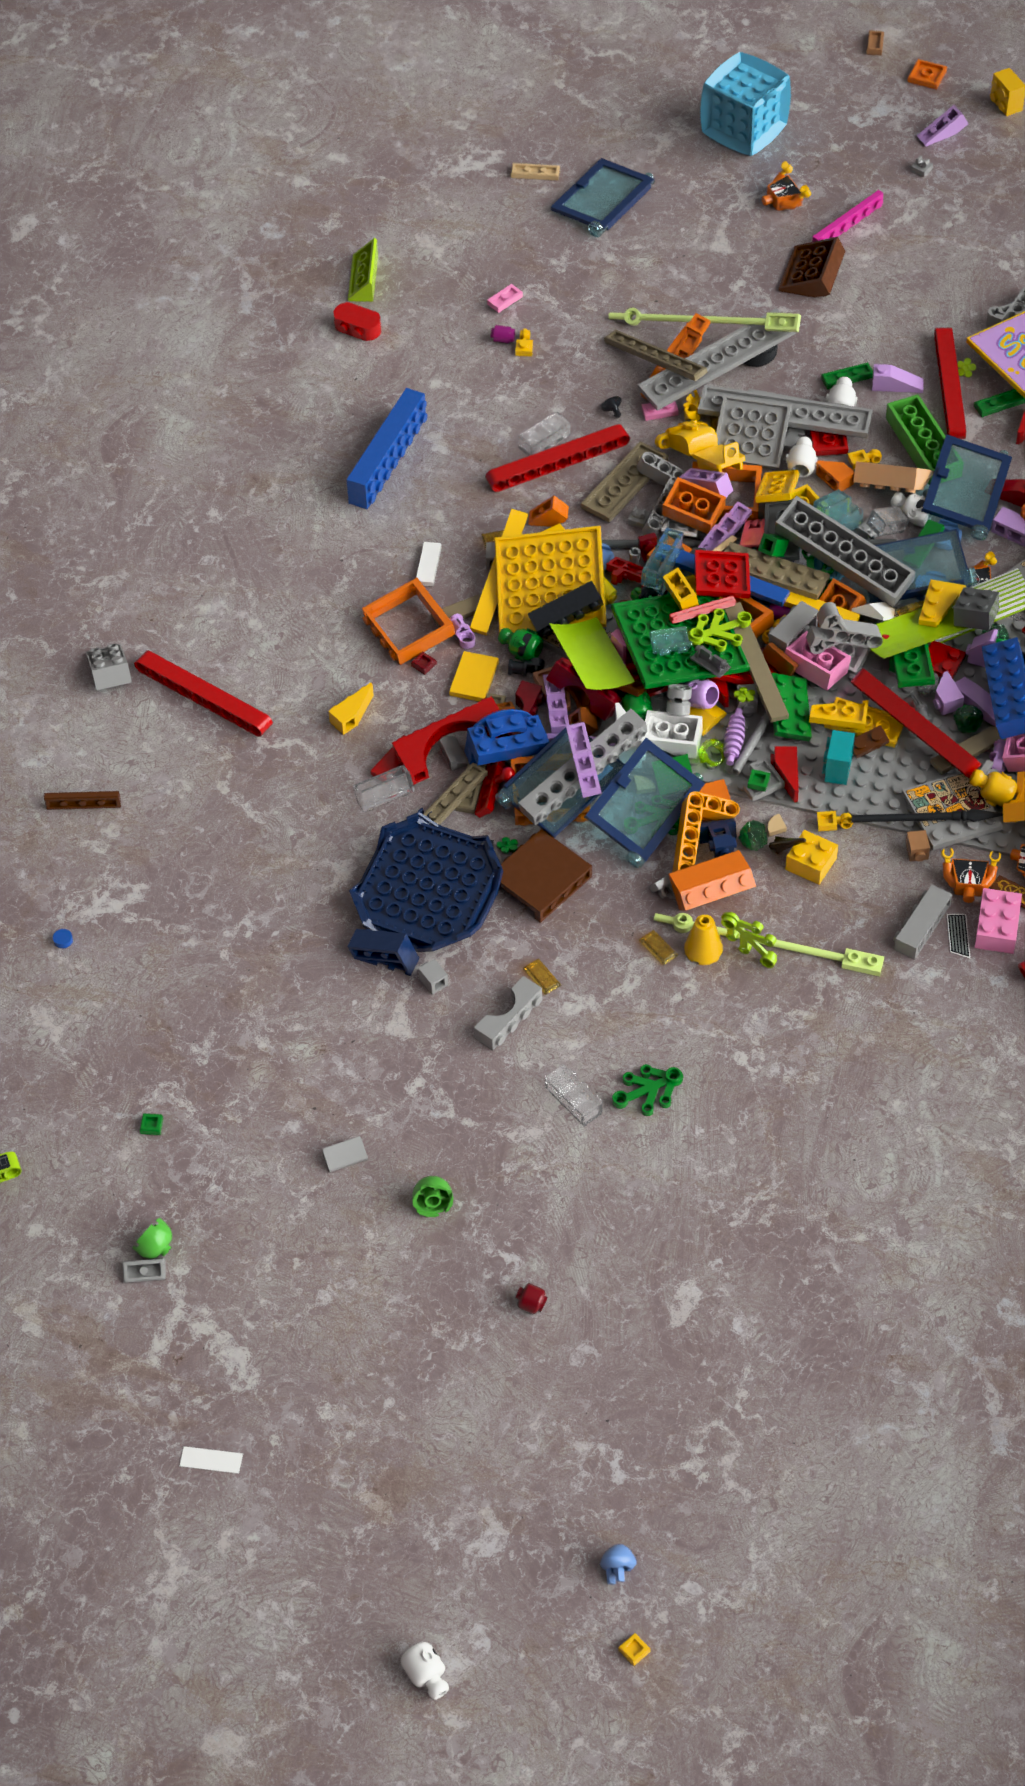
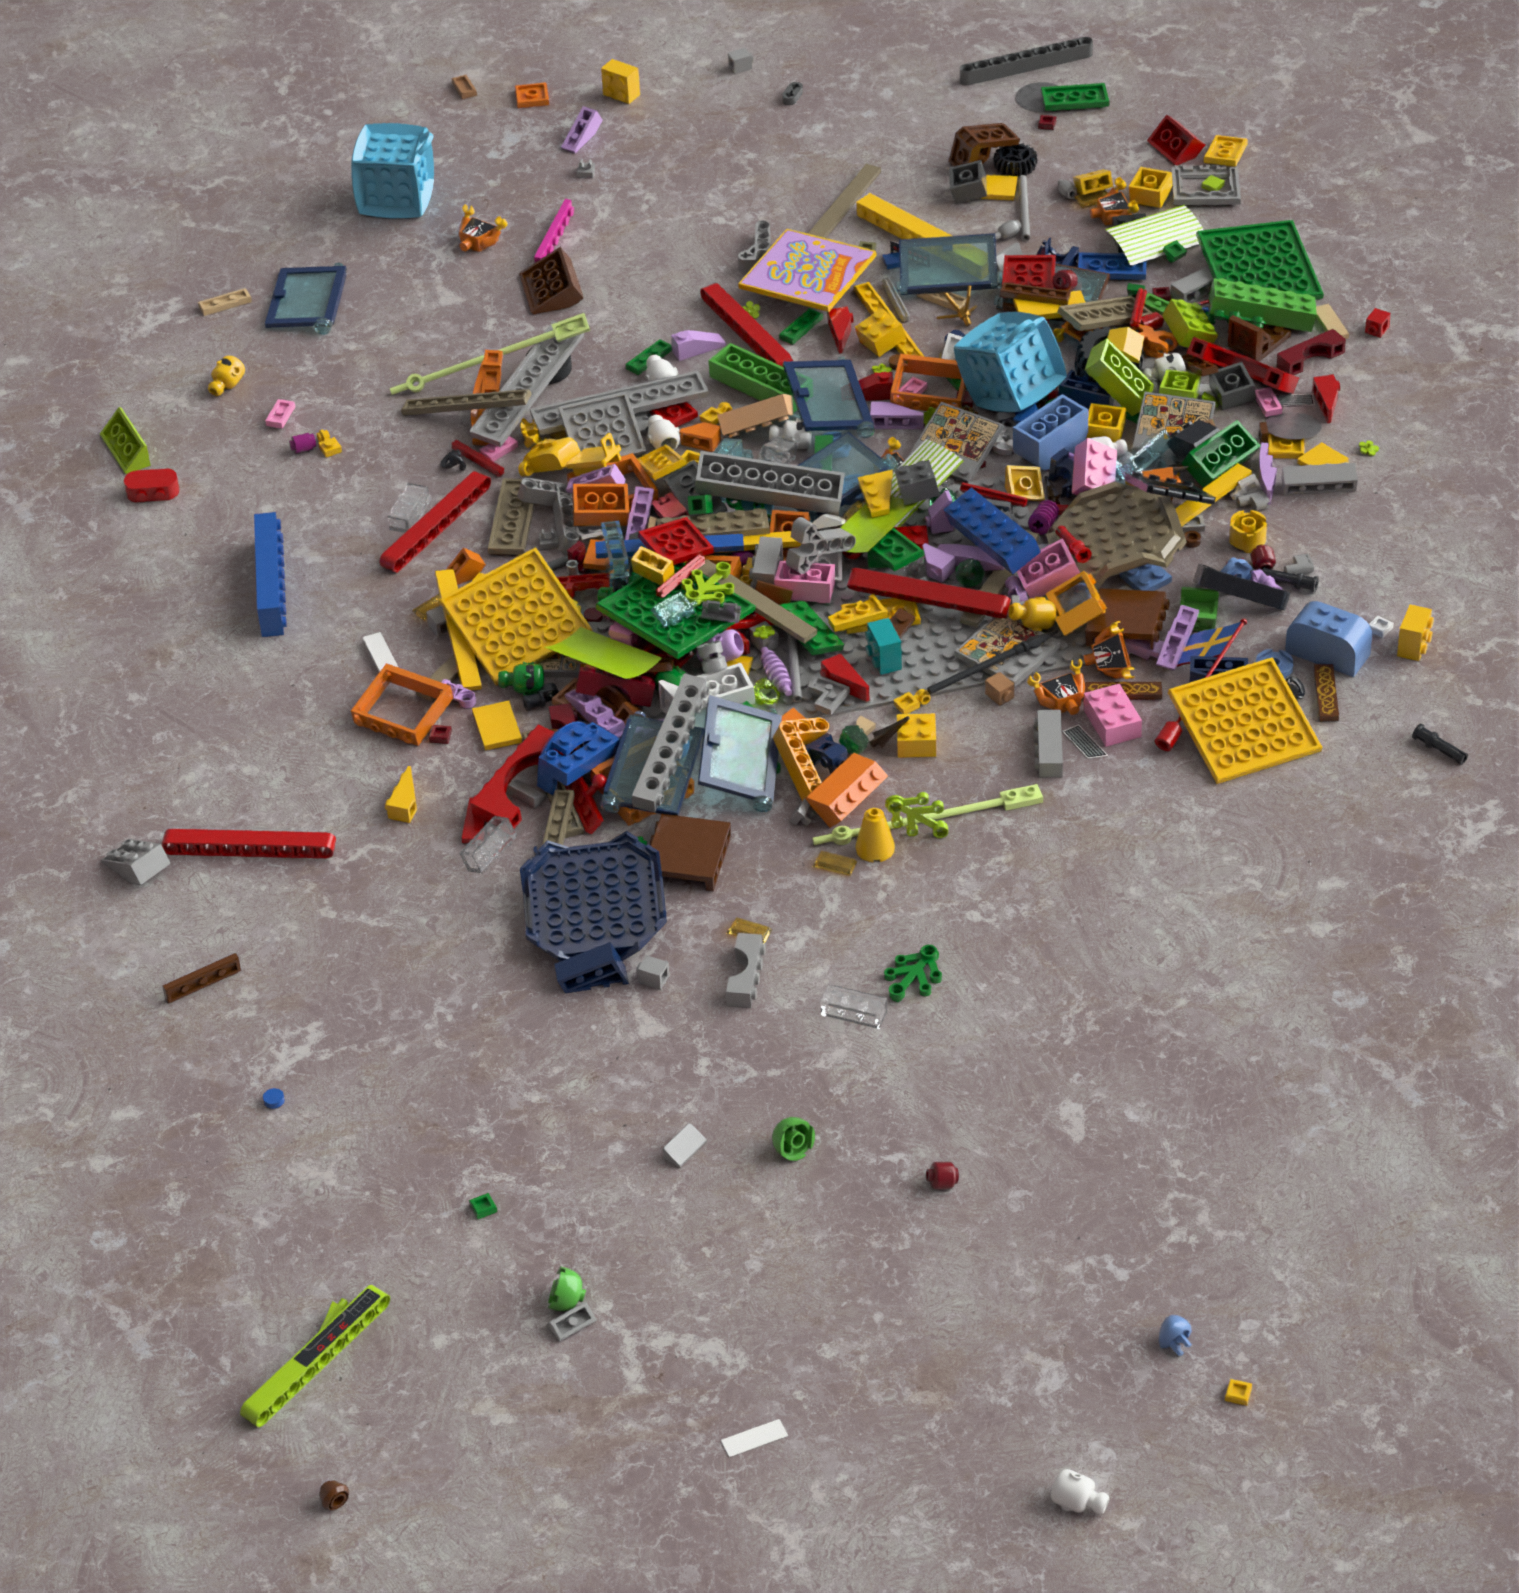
camera: 30 degrees left, 10 degrees down
black brick [528,581,604,637] -> none
lavender slope [566,722,602,798] -> none
green plate [747,769,770,792] -> none
none -> yellow piece [208,355,245,396]
none -> red axle [451,440,505,477]

